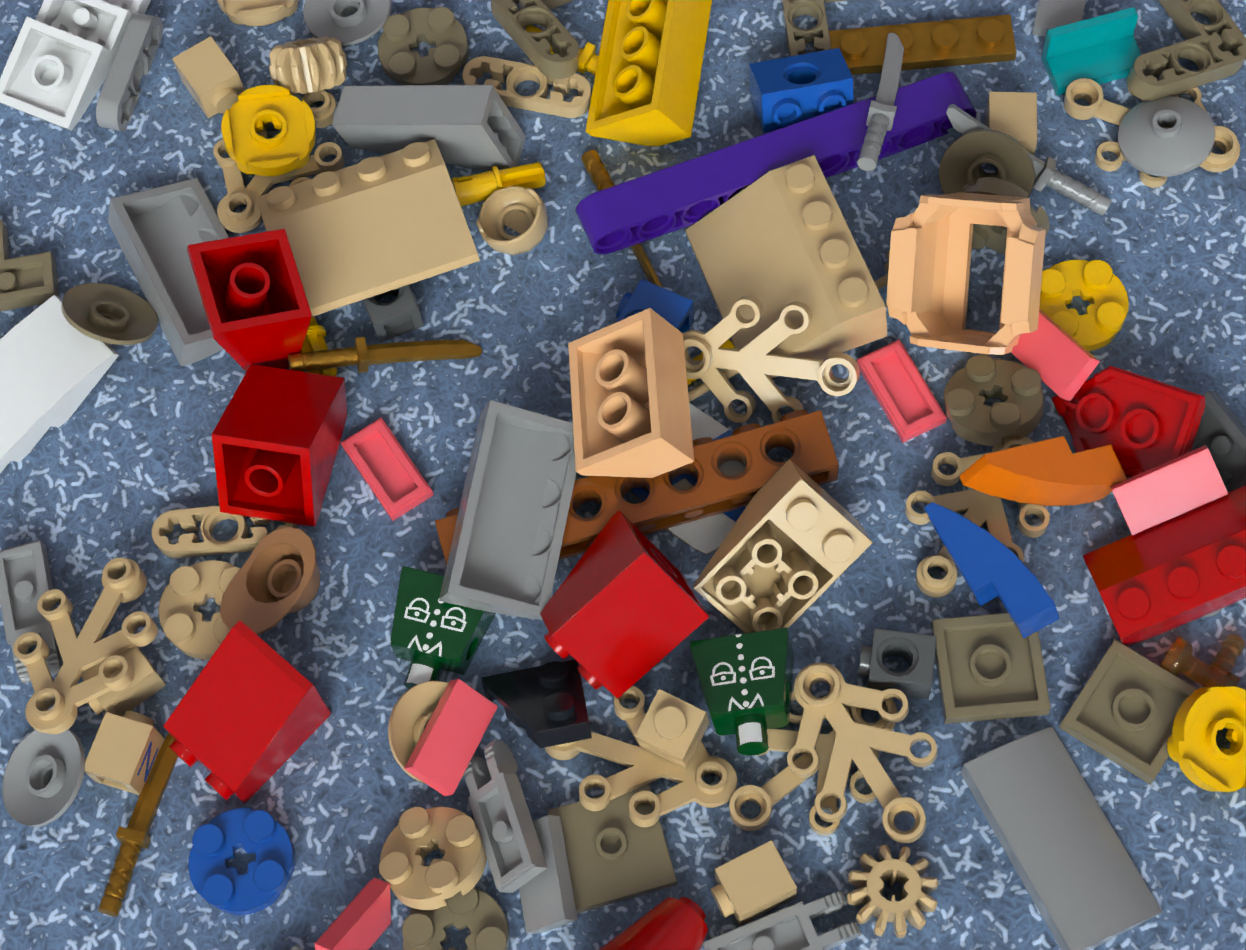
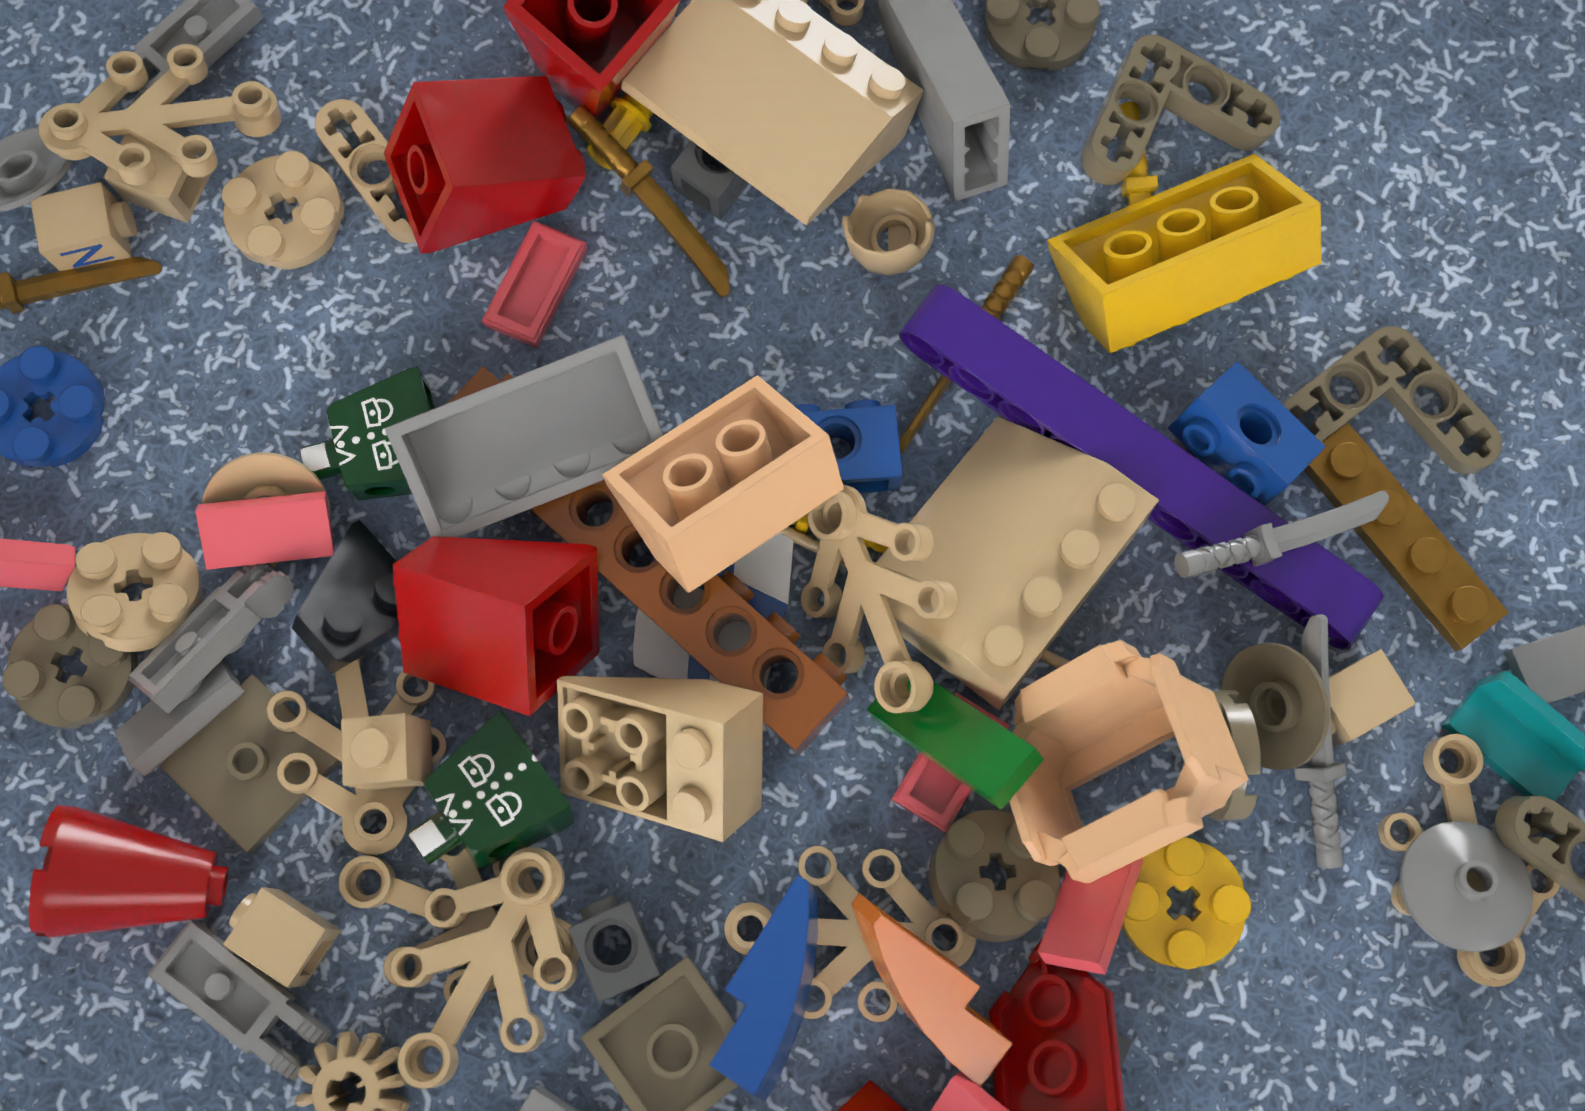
camera: 50 degrees right, 10 degrees up
red slope [163,620,331,804] -> none
medium nougat piece [220,527,321,635] -> none
yellow axle [451,162,546,207] -> none
tan beam [462,56,592,118] -> none
none -> green tile [866,679,1044,810]

